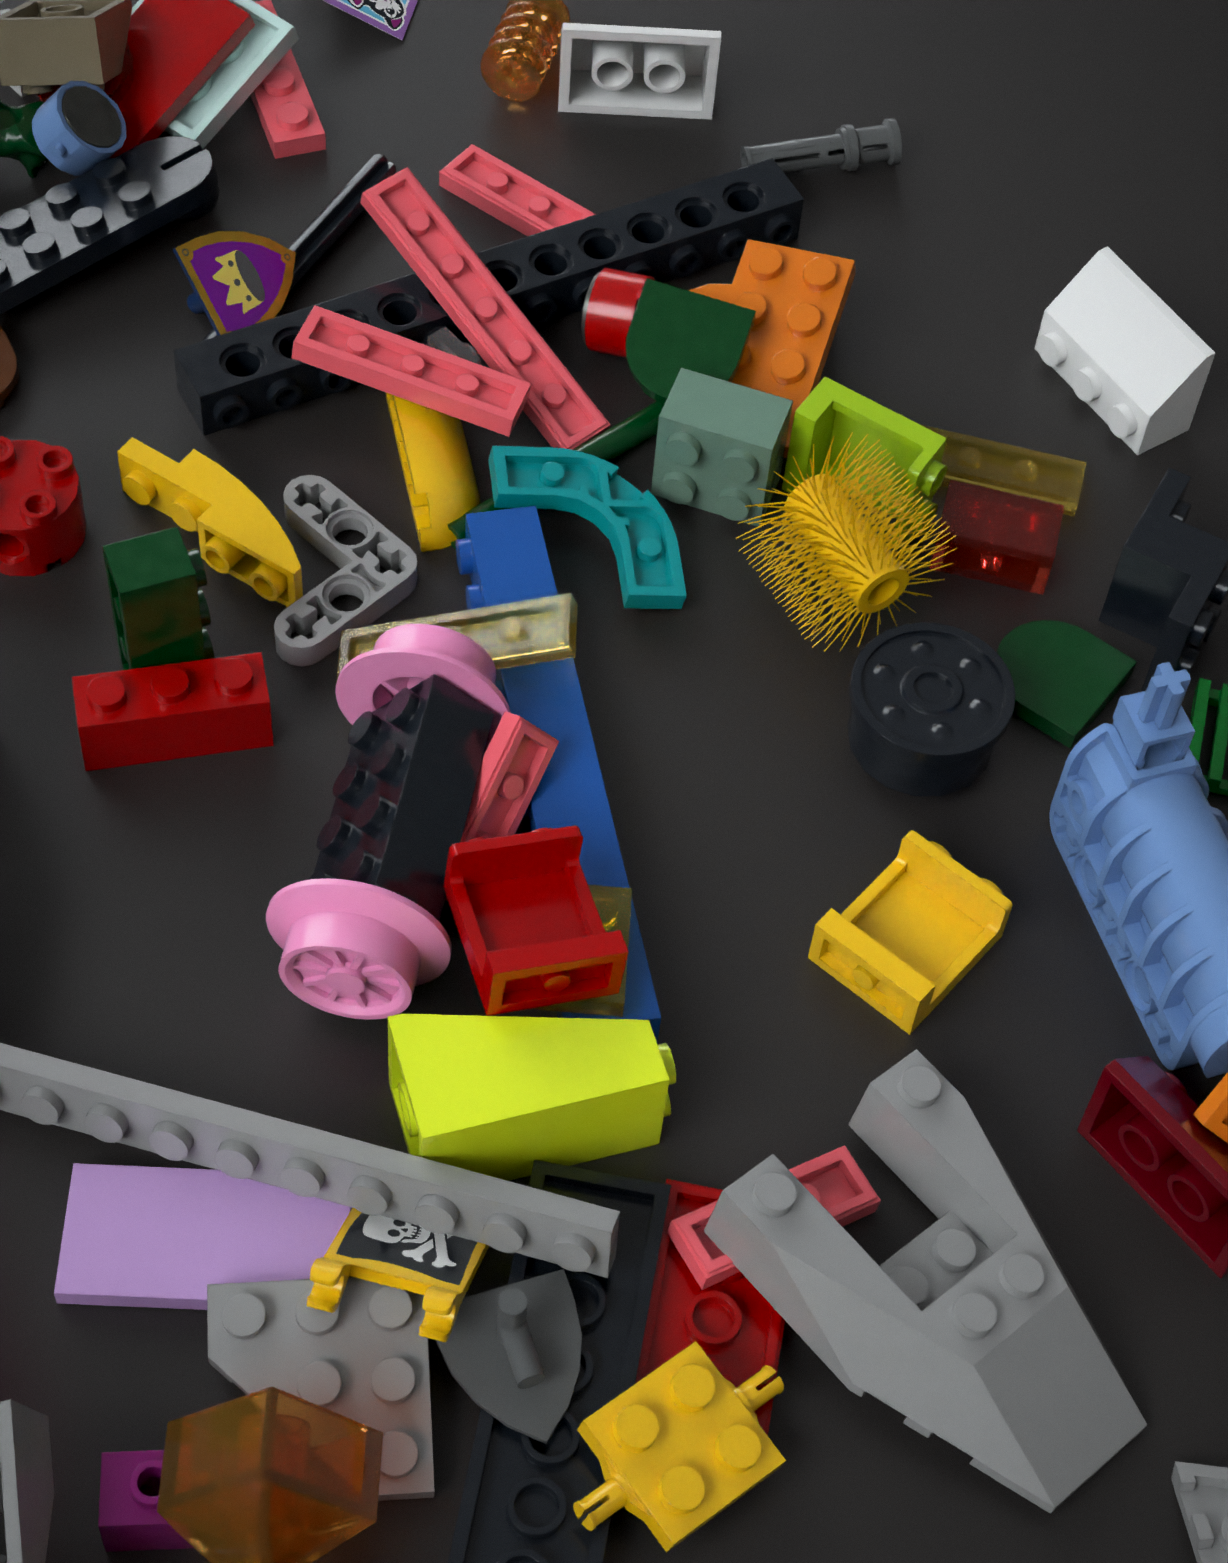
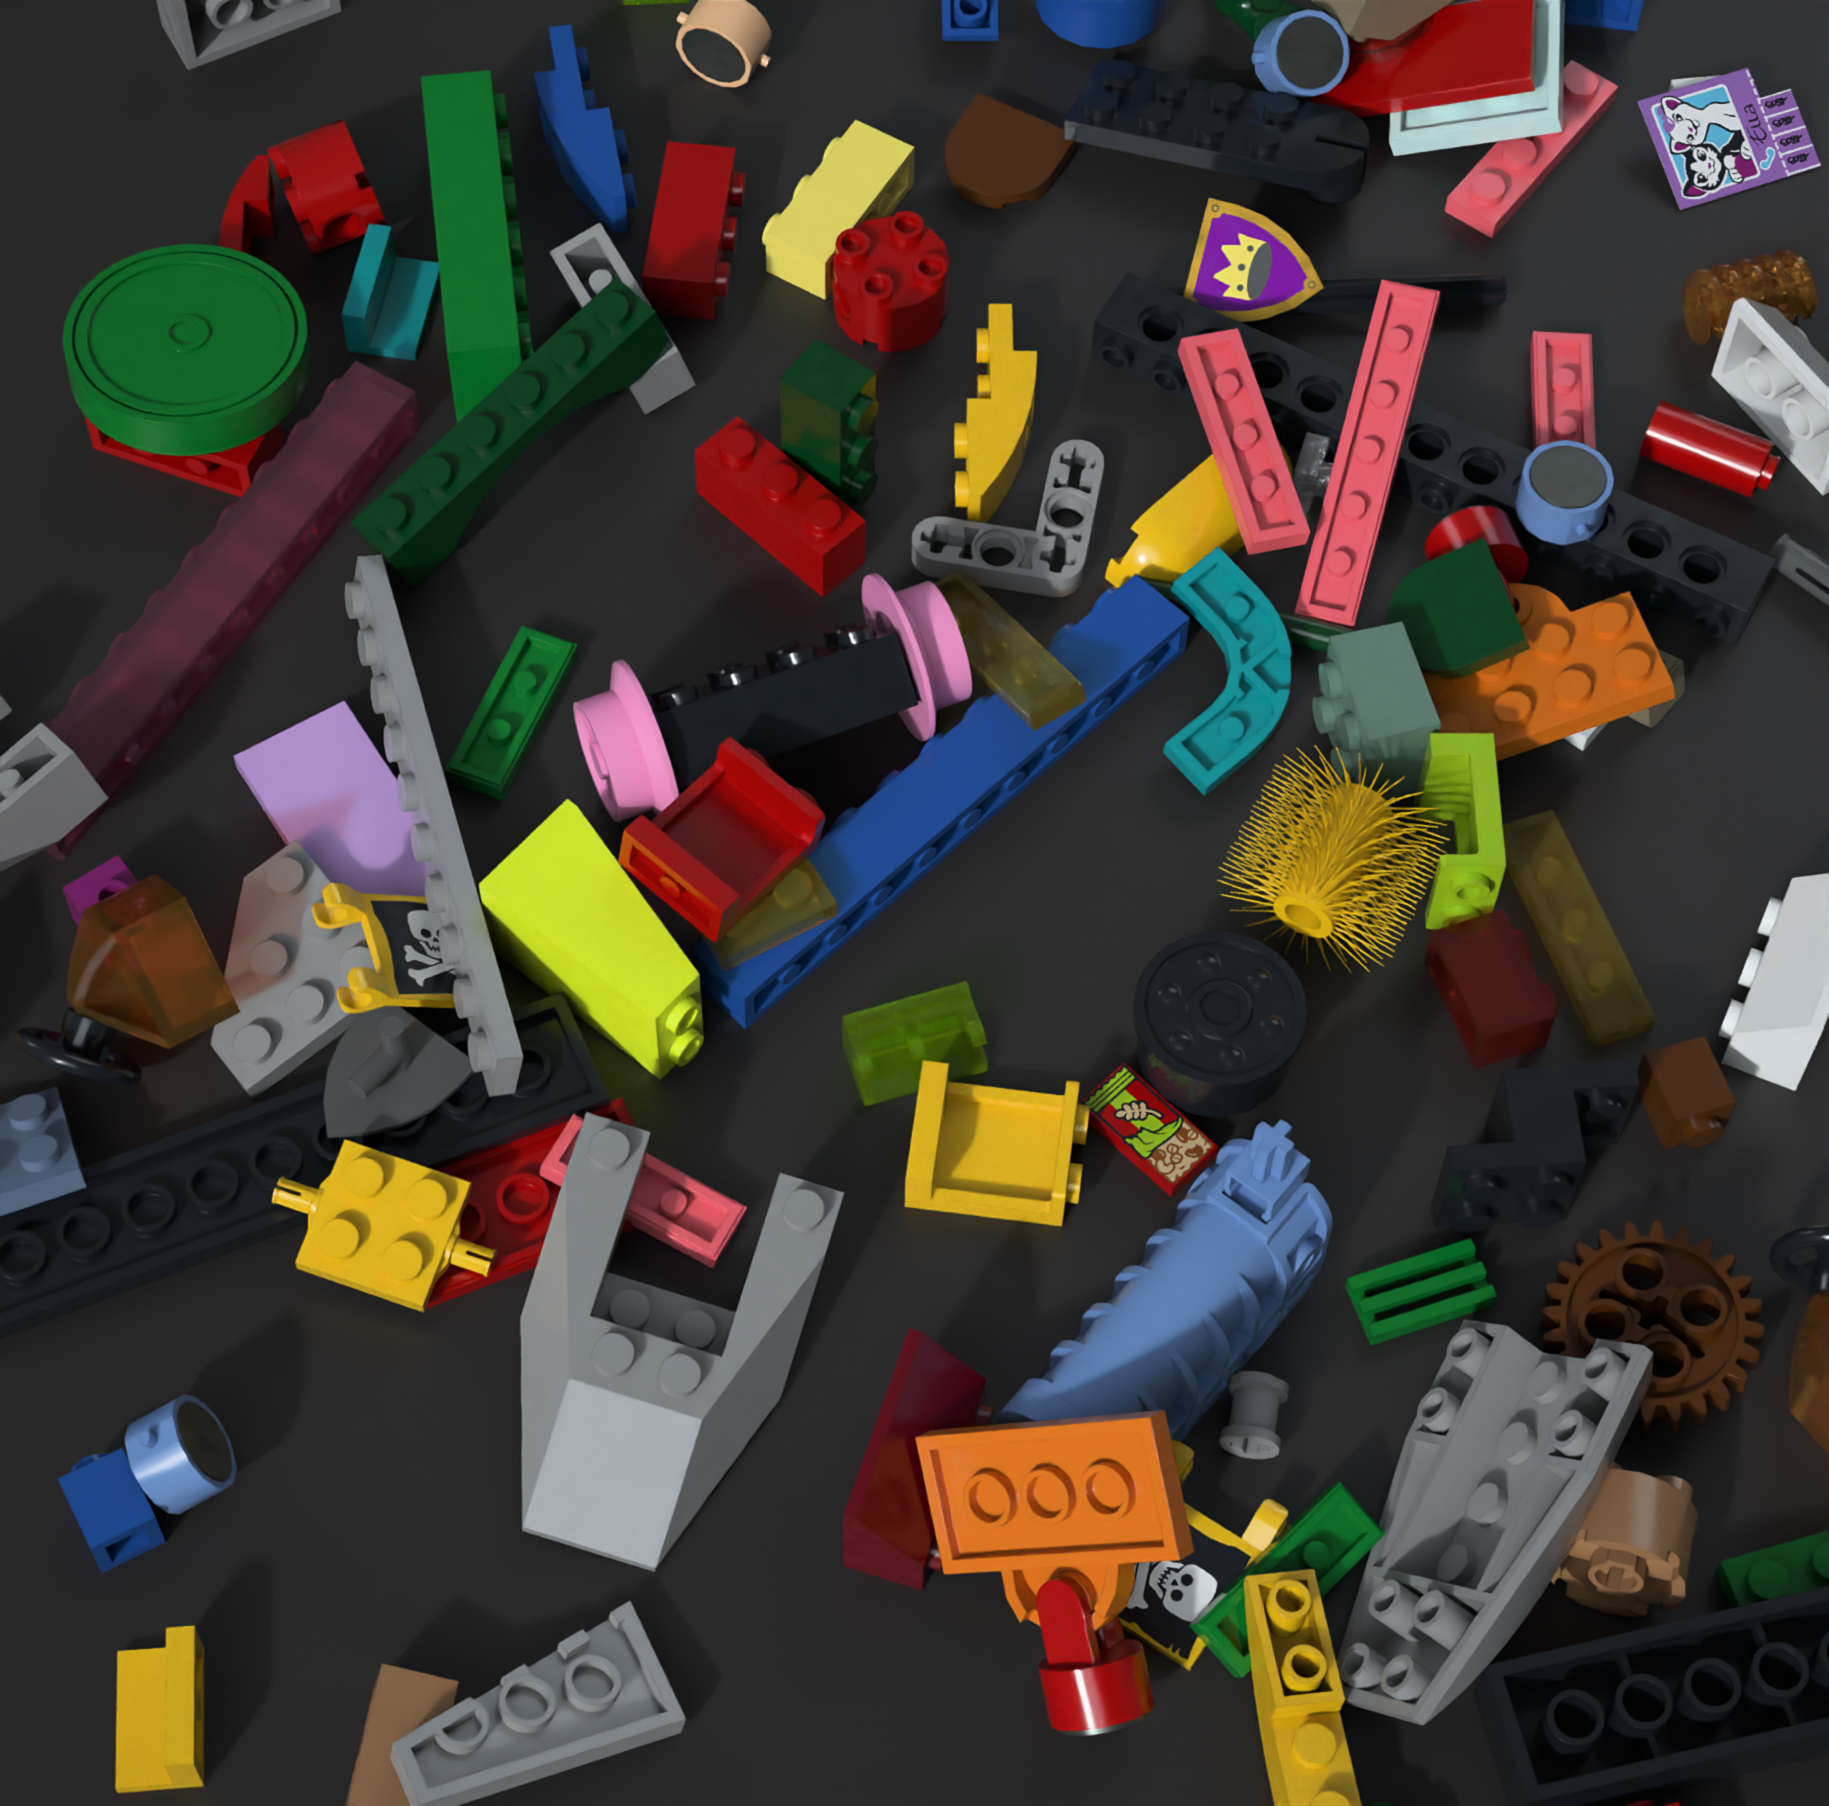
camera: 60 degrees right, 5 degrees up
coral tile [446,711,559,901] -> none
dark green tile [996,620,1137,749] -> none
none -> green tile [445,625,579,801]
none -> clear neon green hinge [842,981,988,1107]
none -> tile [1078,1063,1219,1198]
none -> piece [1515,440,1614,545]
none -> reddish brown brick [1637,1036,1736,1149]
none -> red brick [1639,400,1781,498]

